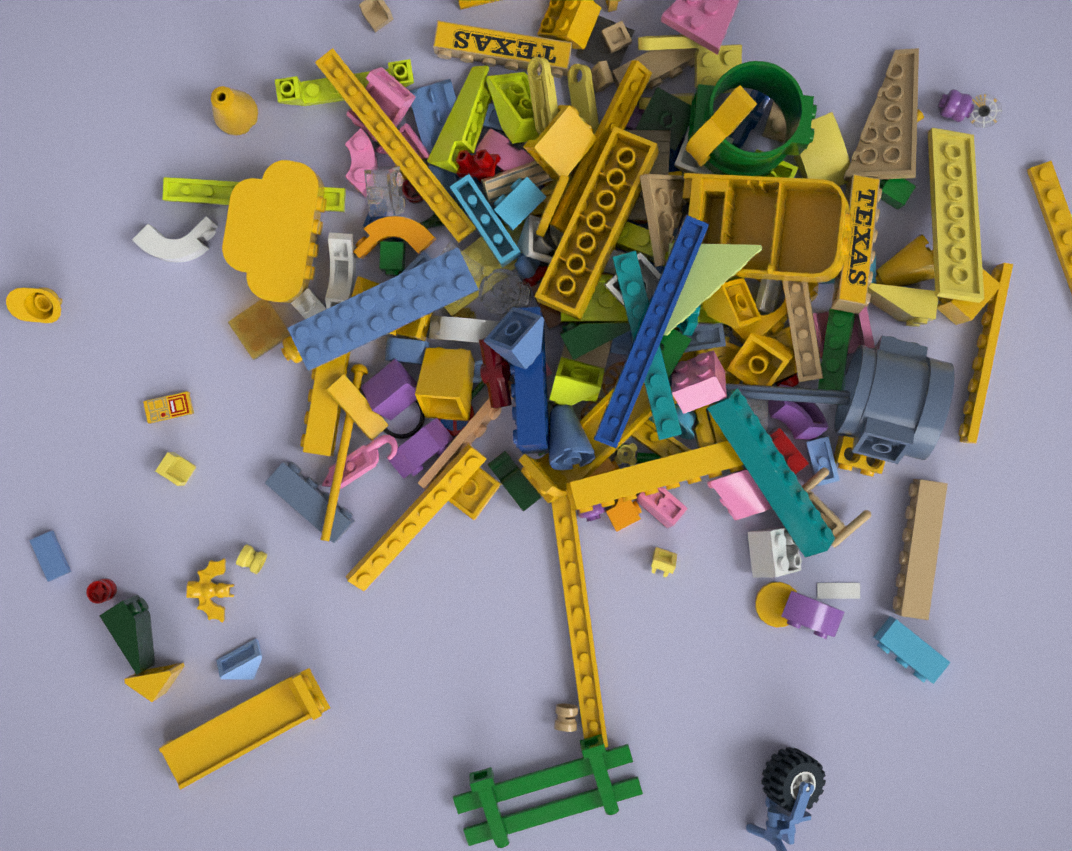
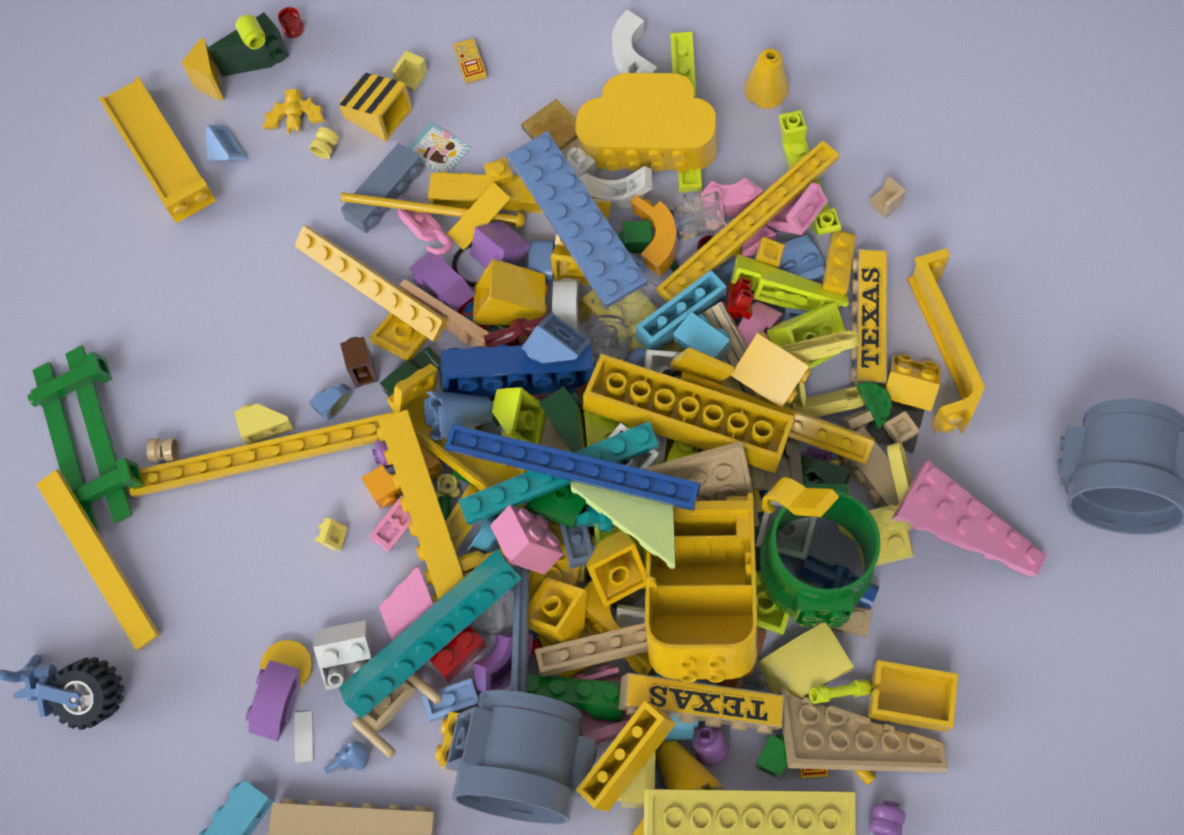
camera: 85 degrees right, 20 degrees down
none -> yellow tile [36,470,160,650]
none -> light yellow slope [234,403,294,445]
none -> neon yellow brick [235,15,265,49]
none -> medium blue rock [308,383,352,420]
none -> medium blue piece [324,740,369,773]
none -> yellow slope [339,73,412,142]
none -> reddish brown brick [340,336,379,387]
none -> sticker [408,122,471,173]
none -> yellow plate [484,157,514,186]
none -> yellow brick [576,701,676,812]
none -> medium lavender piece [692,726,729,766]
none -> yellow tile [755,237,785,268]
none -> neon yellow bar [809,679,871,704]
none -> yellow plate [822,230,856,296]
none -> green tile [855,382,892,429]
none -> yellow piece [867,660,958,733]

